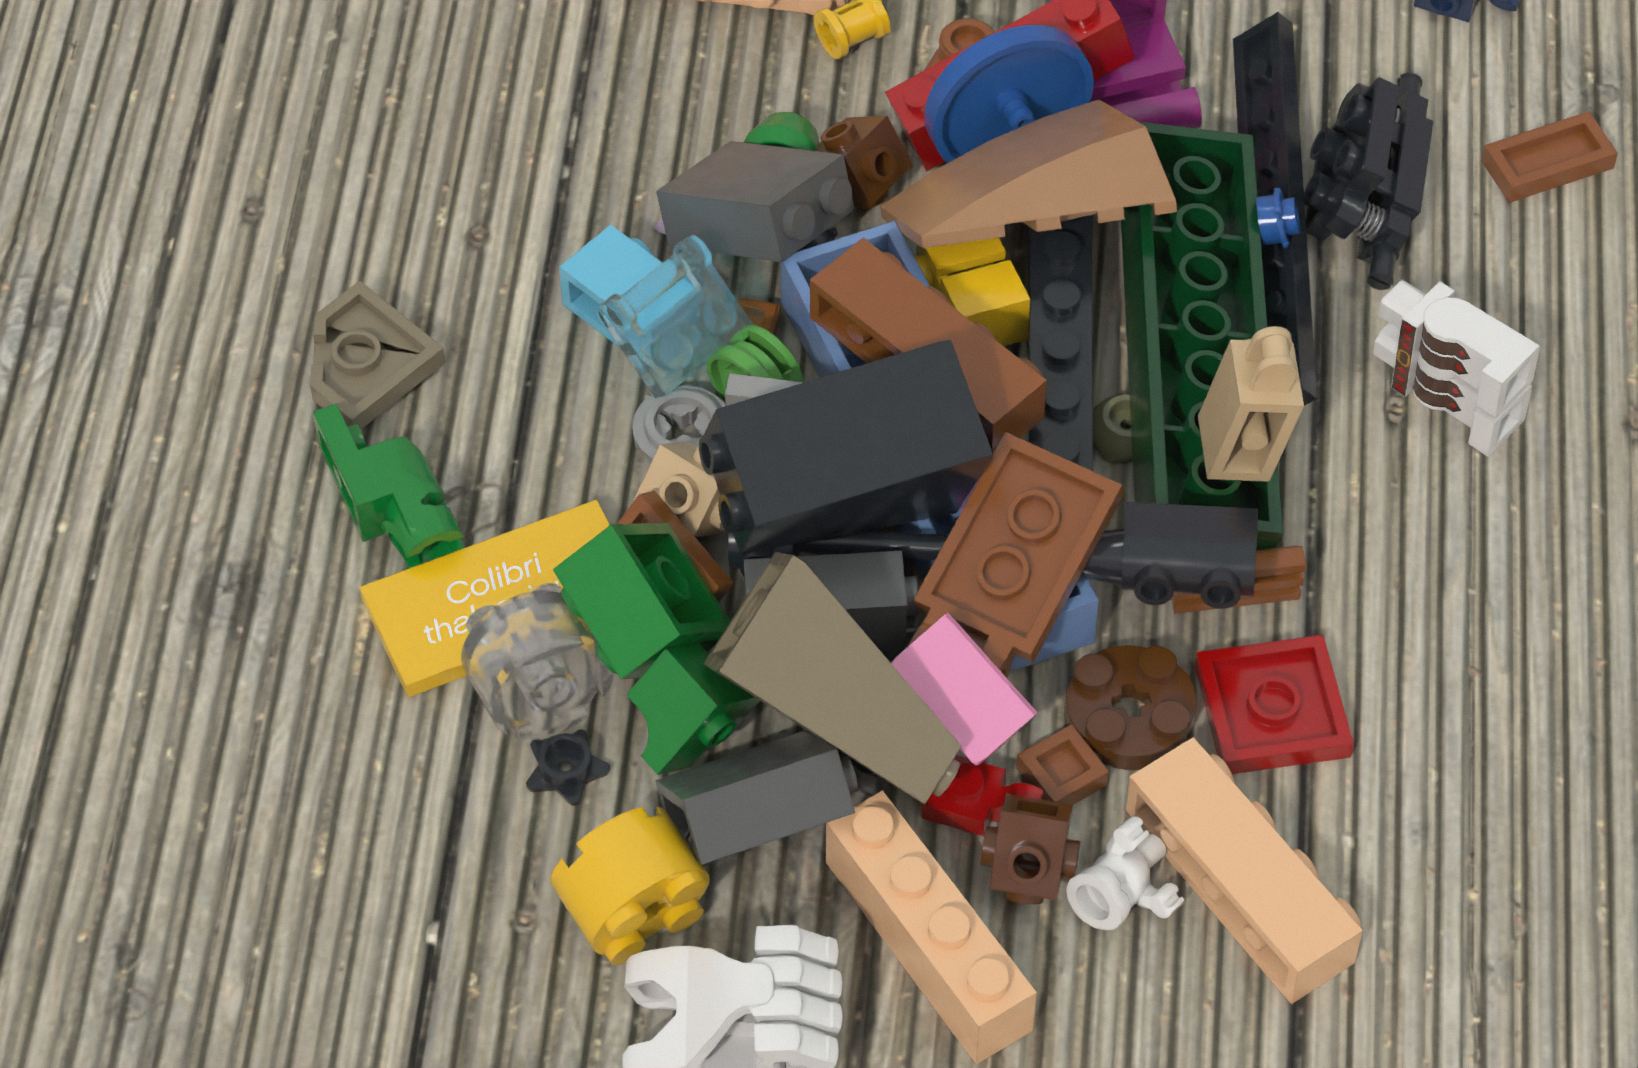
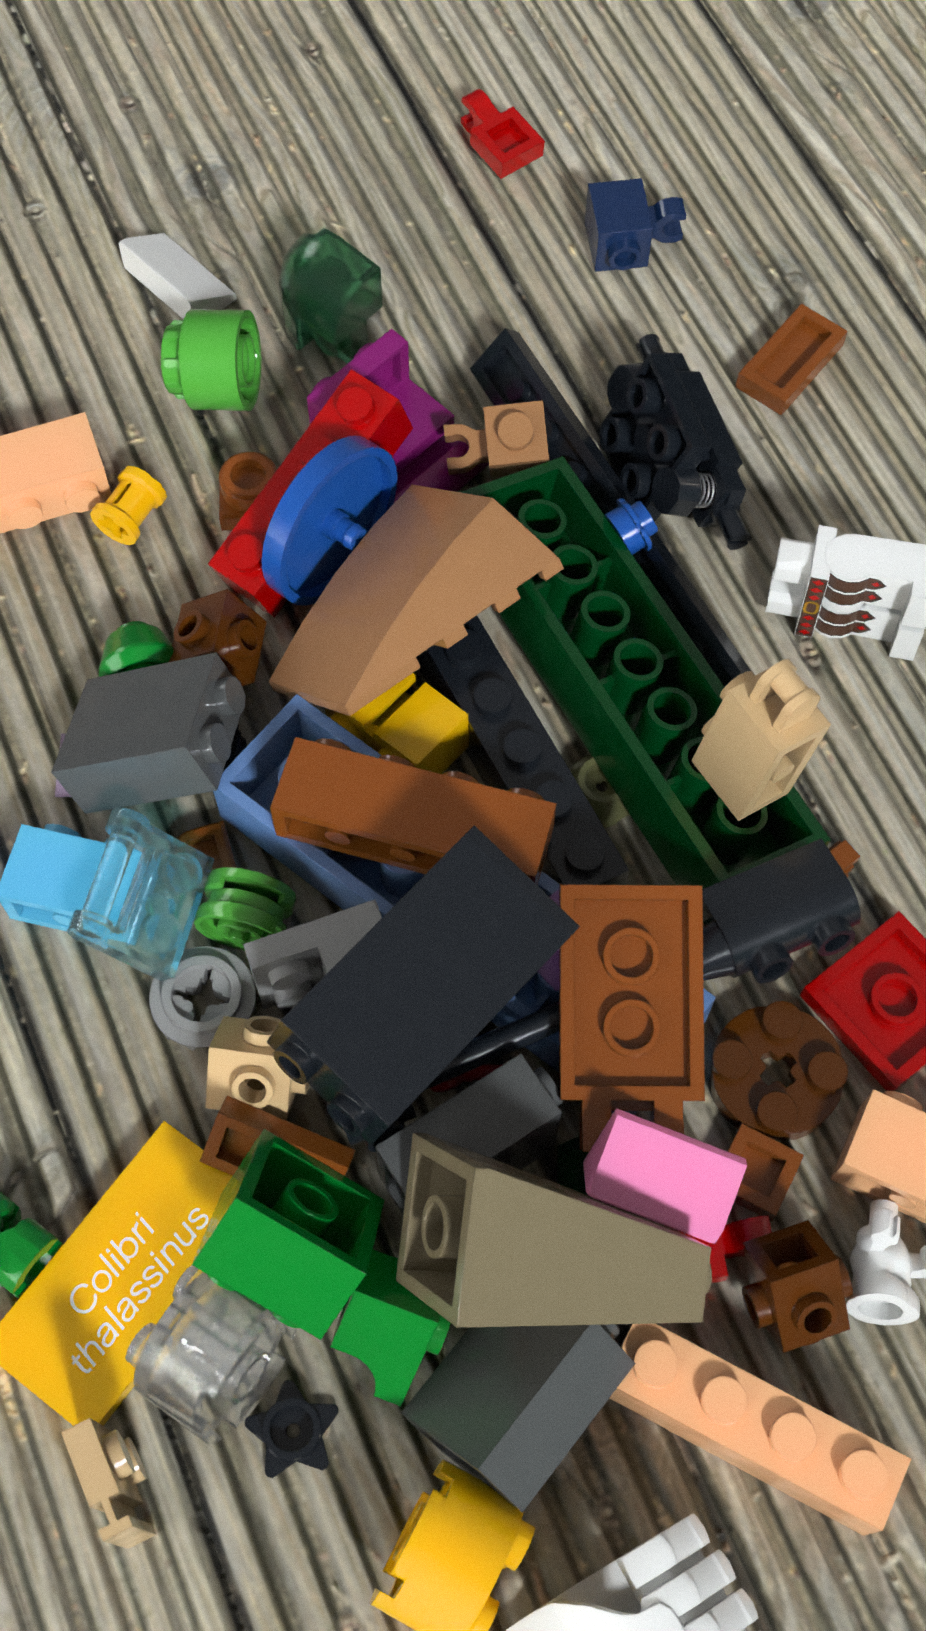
camera: 30 degrees left, 10 degrees up
none -> tan plate [61,1418,156,1549]
none -> medium nougat brick [443,400,549,481]

